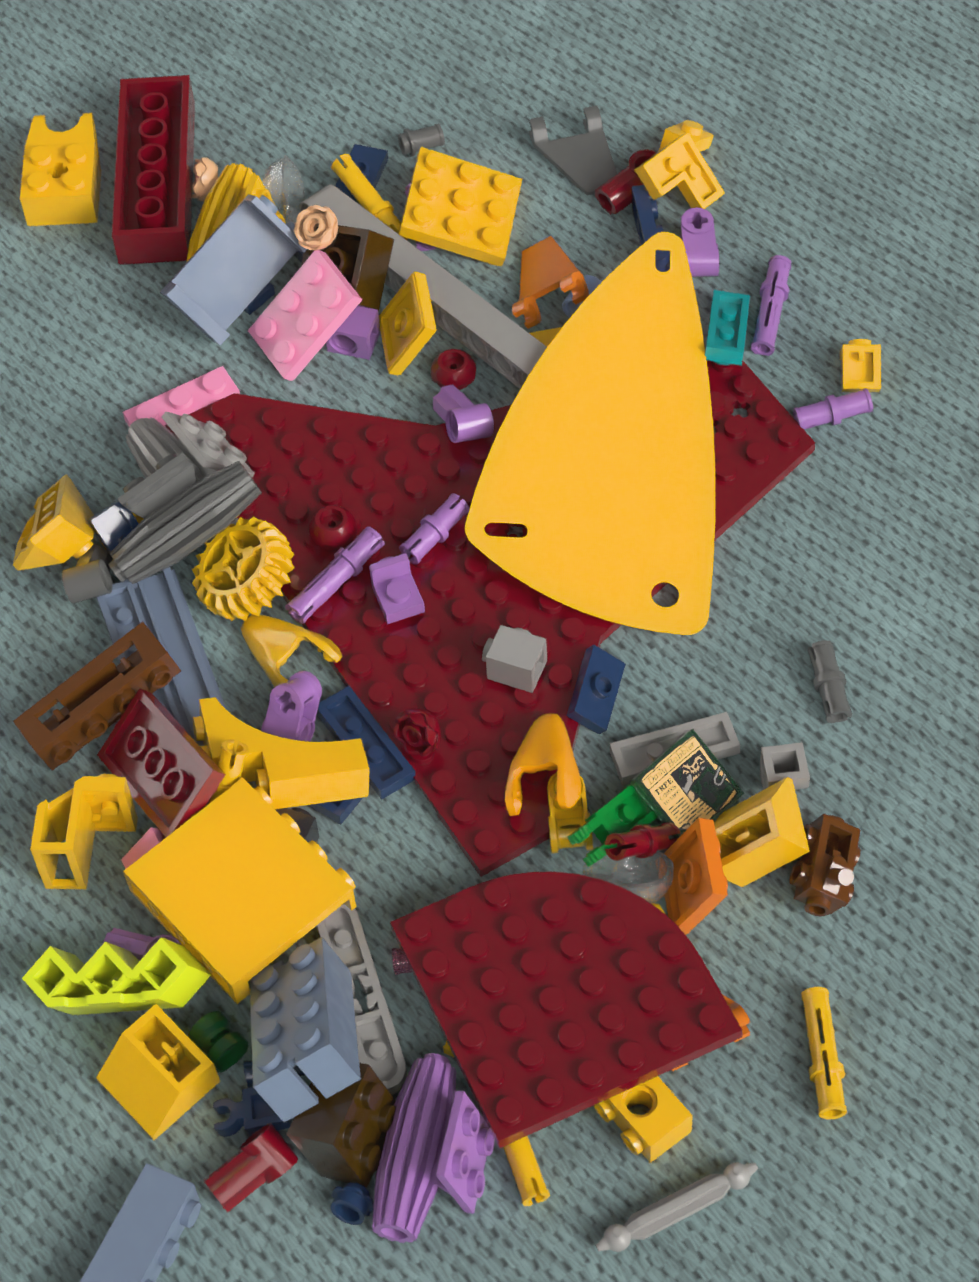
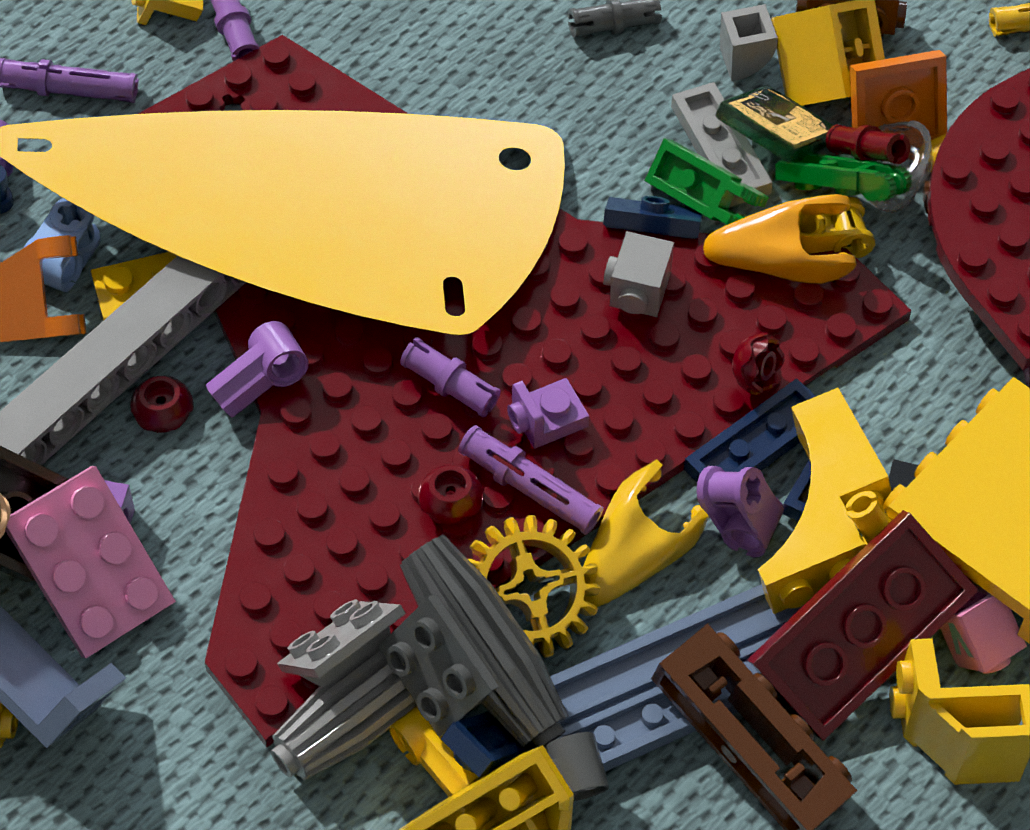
camera: 100 degrees left, 0 degrees up
bright pink plate [123,366,240,427] -> none
yellow tile [379,271,437,376] -> none
teal plate [705,290,750,366] -> none
none -> green hinge [644,138,769,225]

